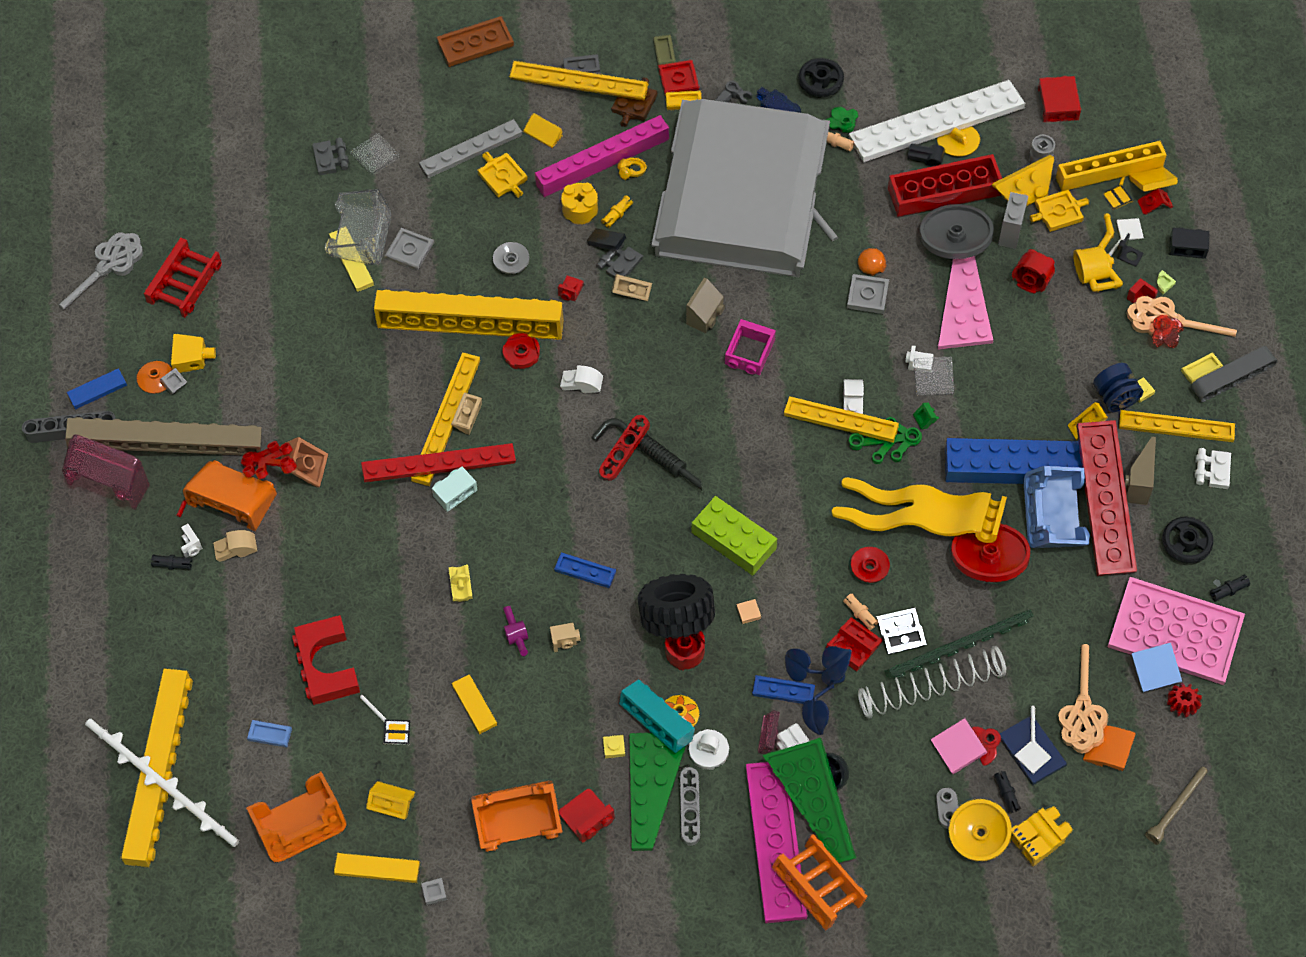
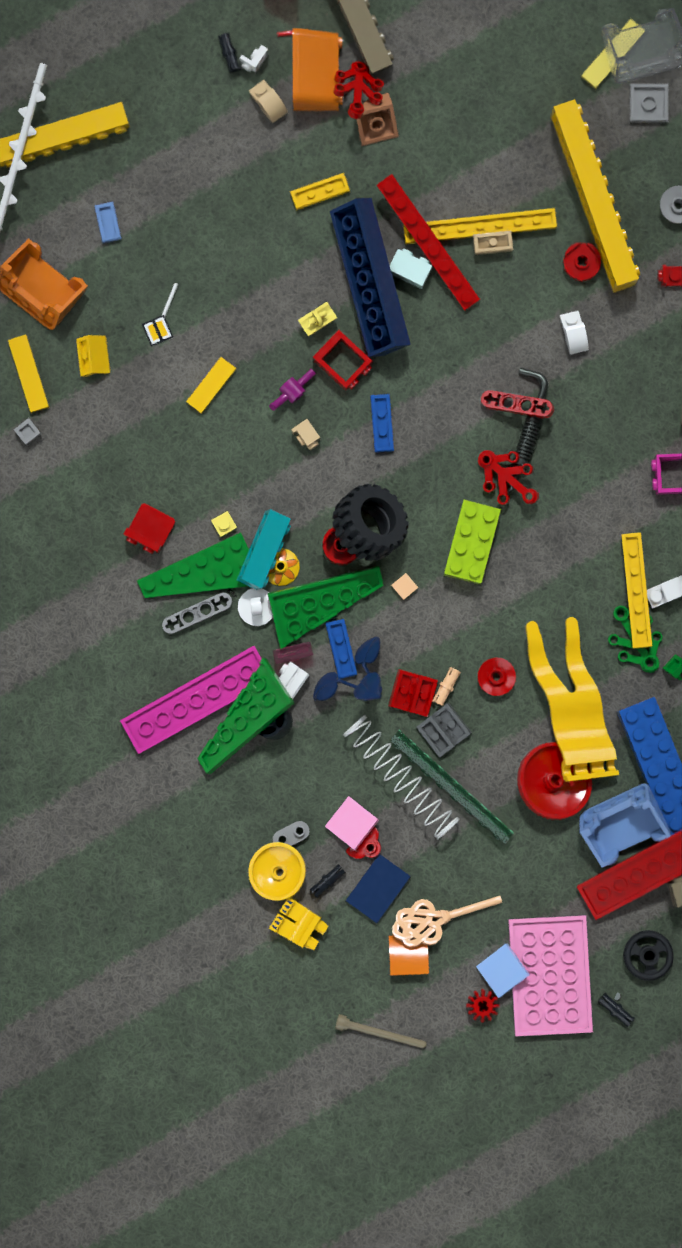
camera: 65 degrees right, 25 degrees up
red arch [292,615,360,705] -> none
orange windscreen [471,781,562,851] -> none
orange fence [772,834,867,931] -> none
white piece [1015,706,1051,774] -> none
none -> green wing [267,566,384,649]
none -> yellow tile [290,173,350,210]
none -> red window [313,330,372,391]
none -> dark blue brick [330,198,411,357]
none -> red plant [478,450,539,505]

